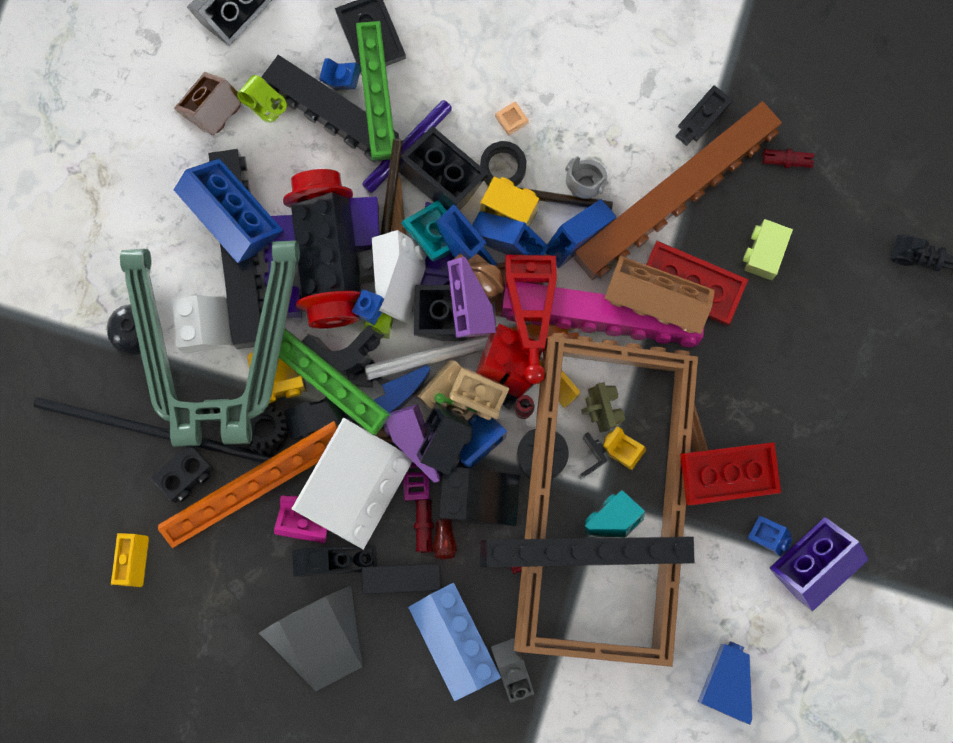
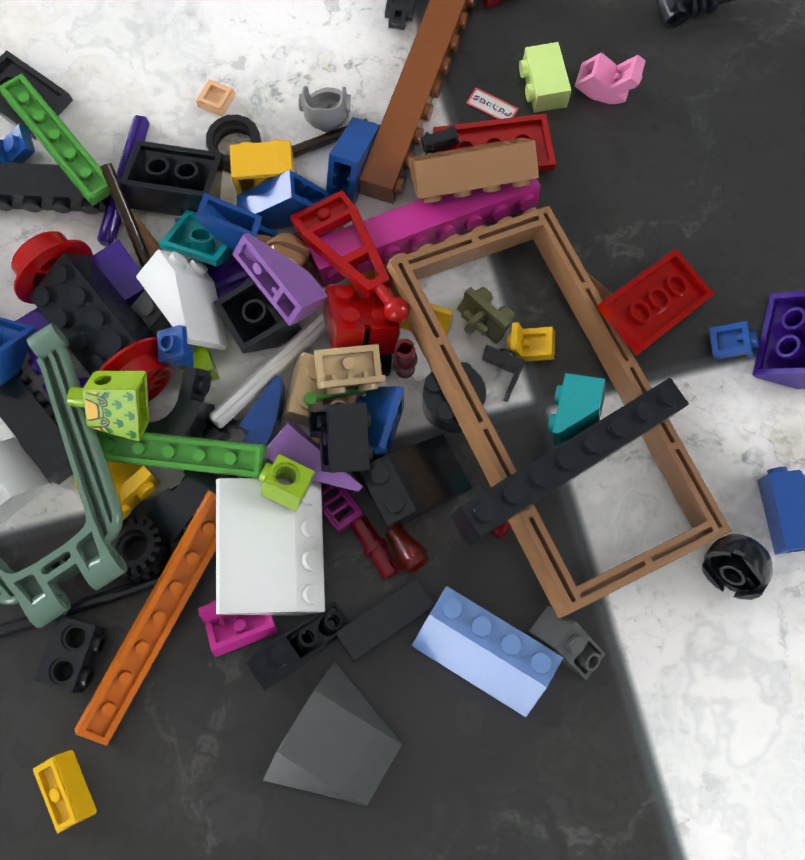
camera: 30 degrees left, 5 degrees down
none -> lime torso [67,371,150,441]
none -> lime brick [259,454,315,512]
none -> black pin [421,126,459,154]
none -> white sticker [466,87,519,119]
none -> bright pink brick [575,52,646,104]
none -> black cylinder [702,534,773,600]

